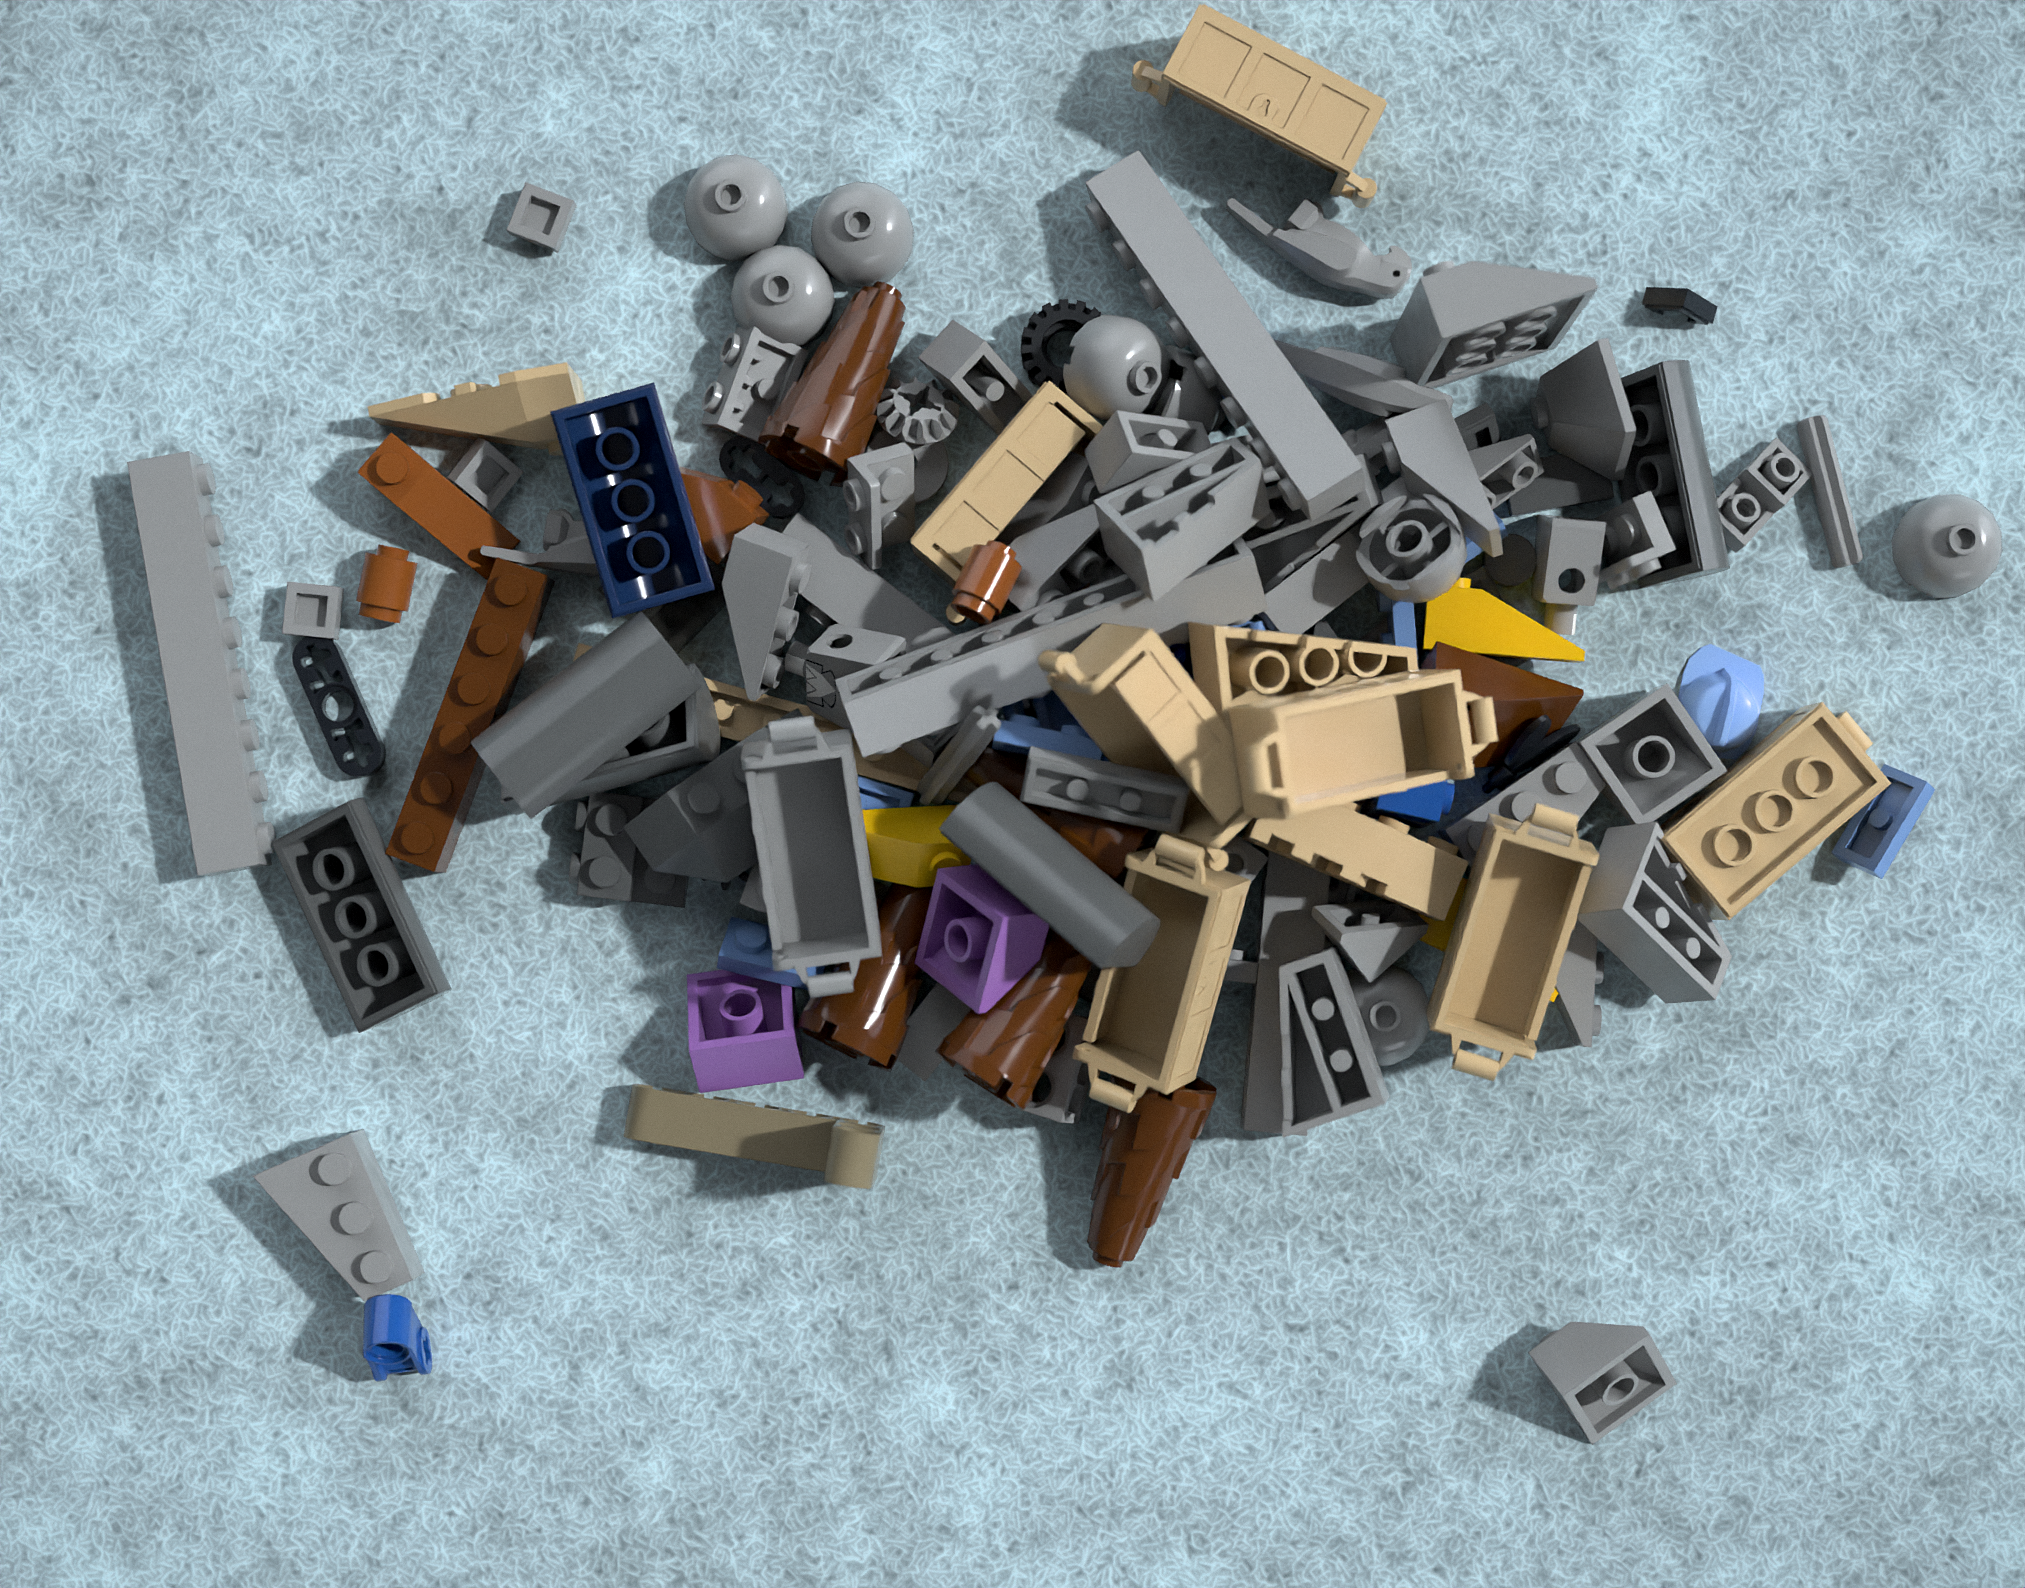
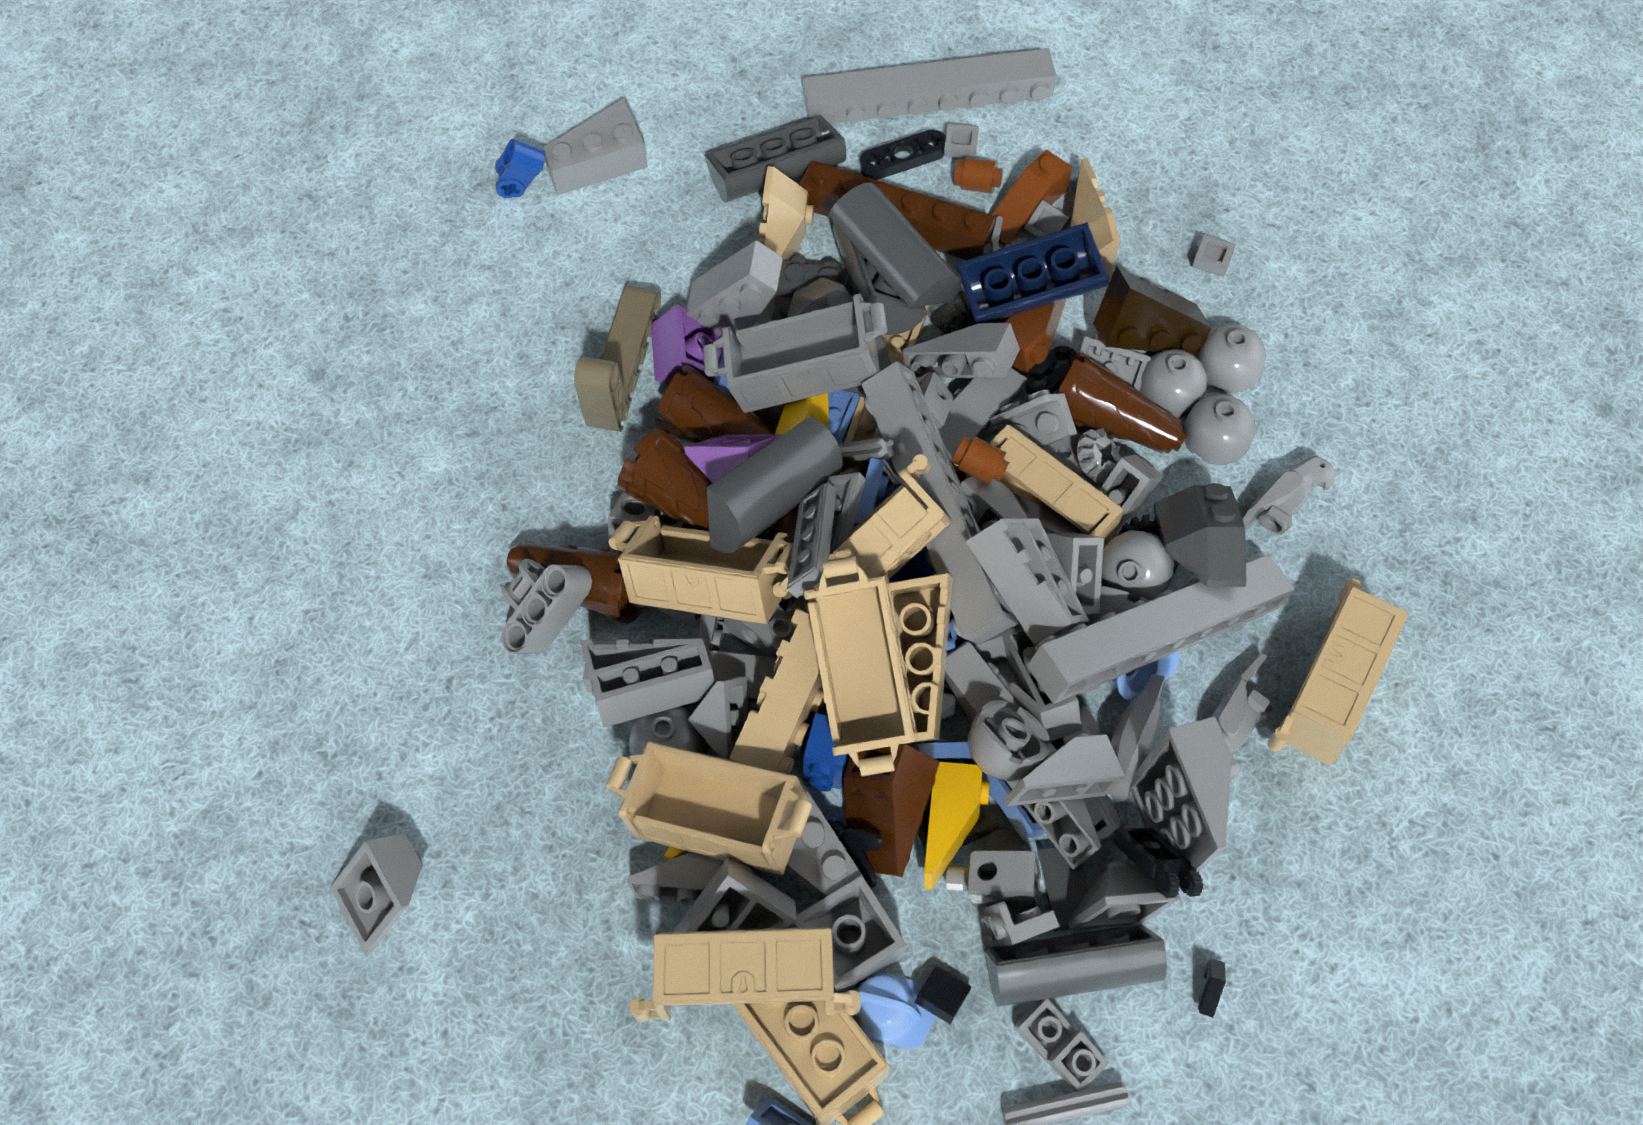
camera: 95 degrees right, 25 degrees down
none -> light grey piece [501,559,592,654]
none -> tan container [629,927,861,1022]
none -> light grey wedge [686,240,783,336]
none -> tan wedge [759,166,814,262]
none -> light grey tile [787,482,837,598]
none -> black tile [914,966,972,1025]
none -> dark brown wedge [1093,265,1211,356]
none -> black hinge [1113,827,1204,898]
none -> dark grey wedge [1153,483,1247,587]
none -> light grey animal [1243,456,1336,535]

